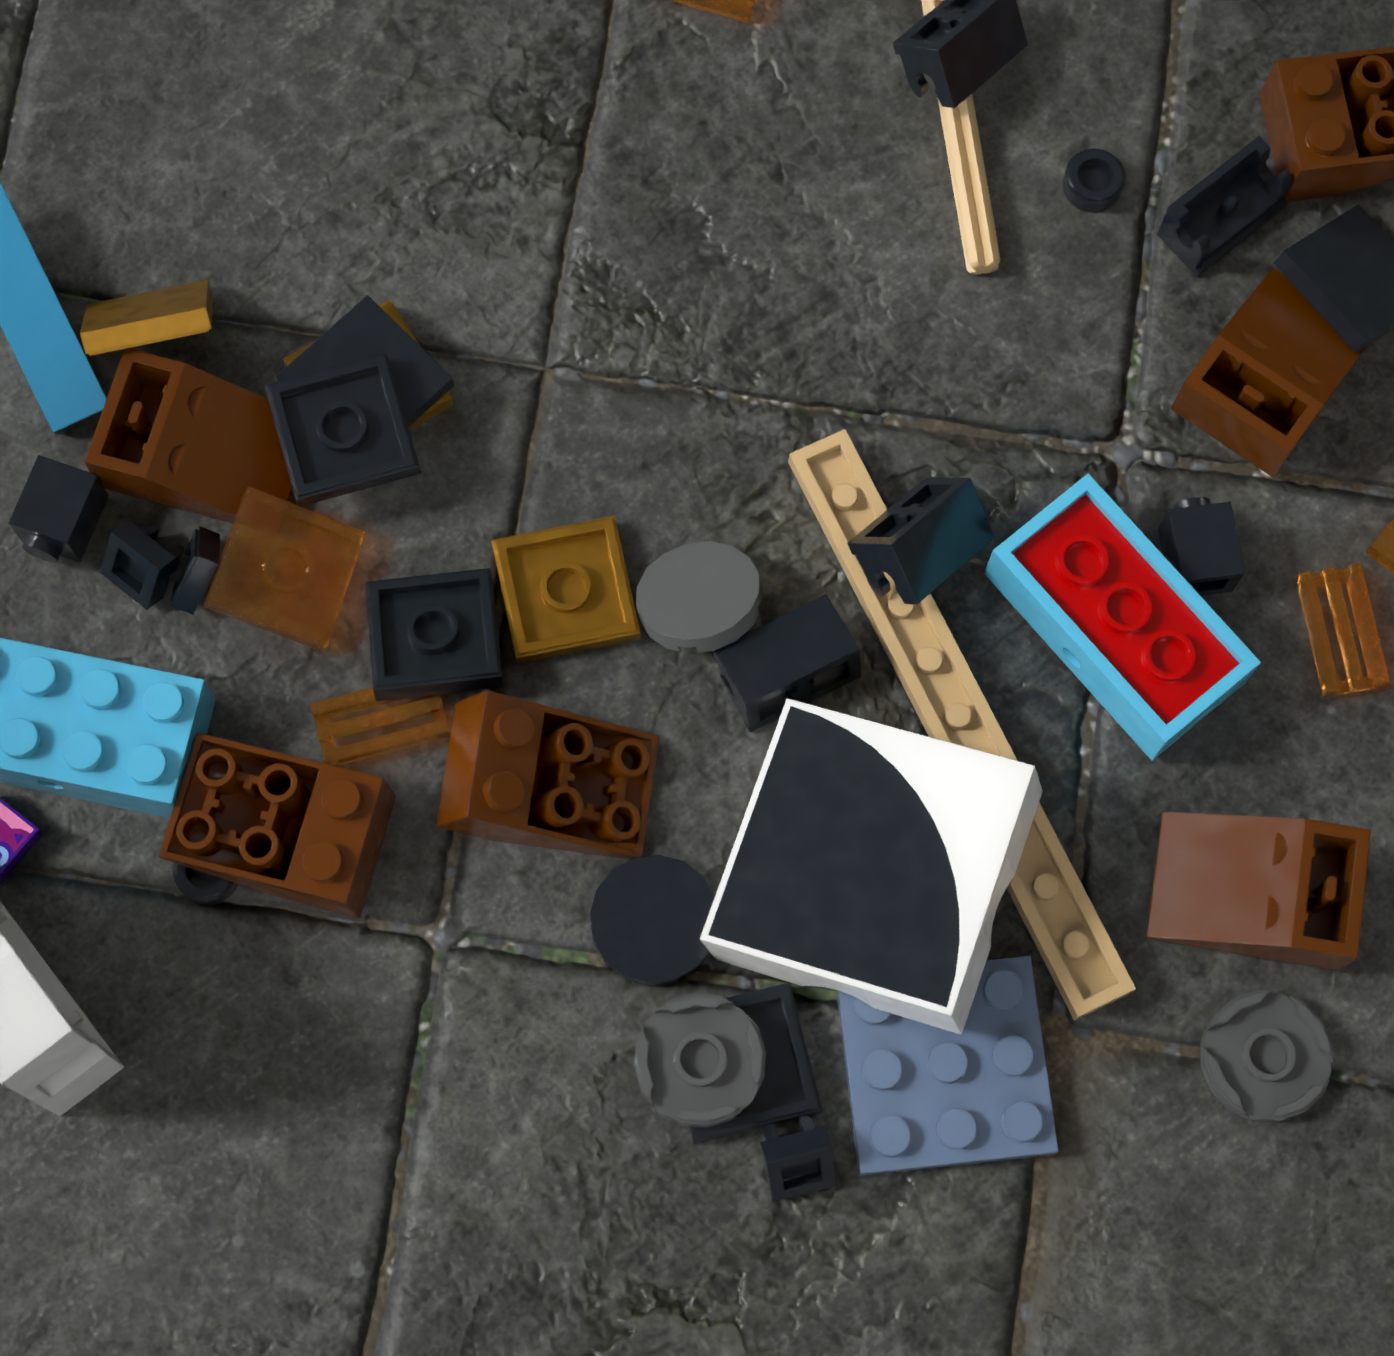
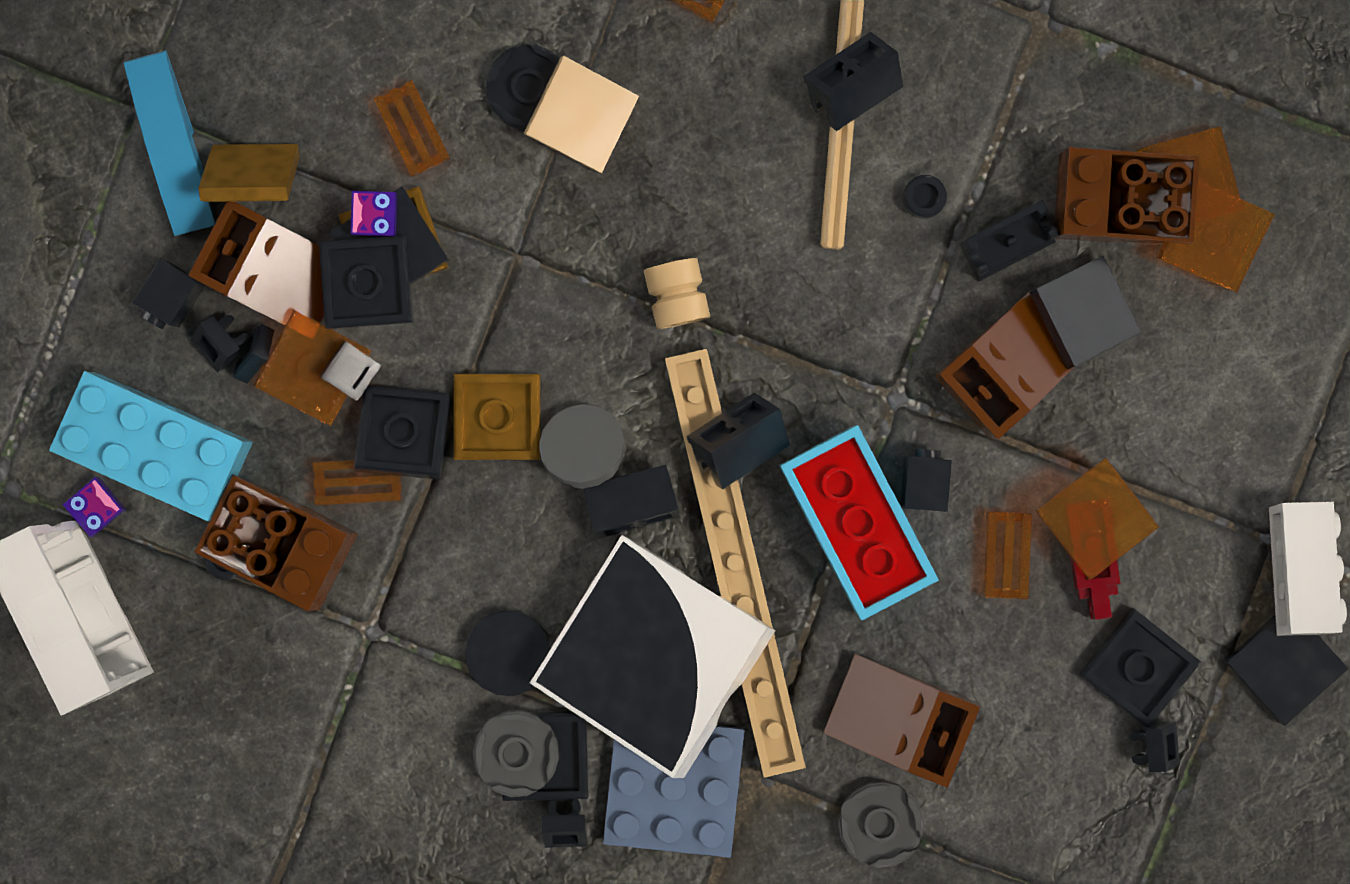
camera: 15 degrees right, 15 degrees up
reddish brown slope [436,690,659,860] -> none
none -> tile [319,340,381,401]
none -> tile [351,191,397,237]
none -> clear orange tile [374,80,451,177]
none -> black tile [486,44,560,131]
none -> tan tile [524,56,639,173]
none -> tan wheel [644,258,710,330]

